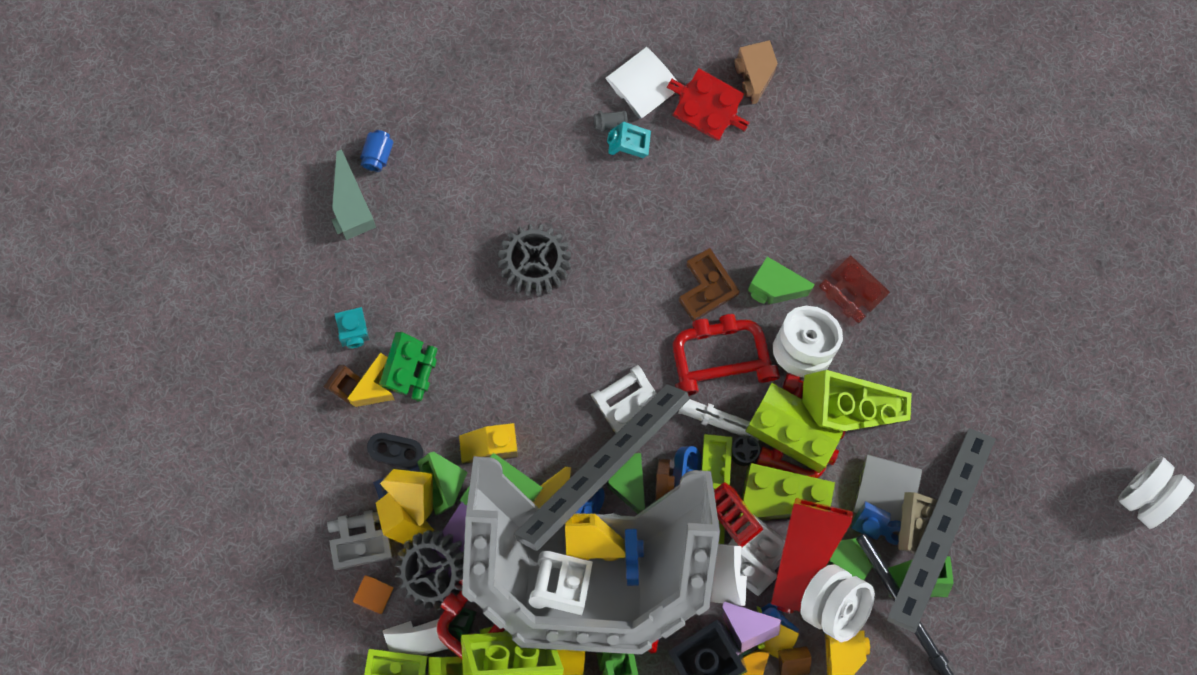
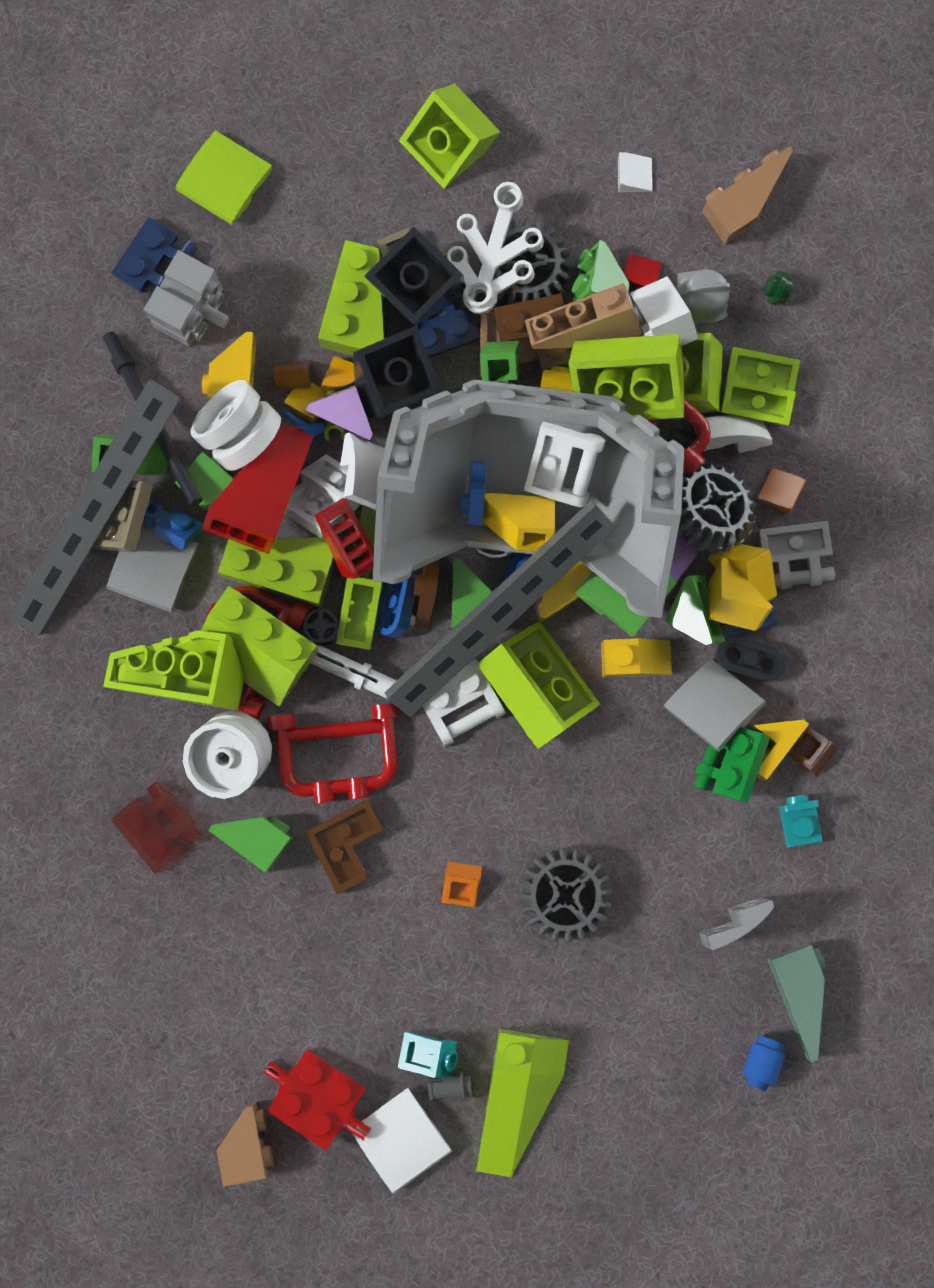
camera: 170 degrees left, 10 degrees up
none -> orange slope [441,861,482,908]
none -> lime wedge [476,1028,569,1177]
none -> lime slope [477,621,601,749]
none -> light grey slope [664,659,766,752]
none -> light grey slope [699,898,774,950]

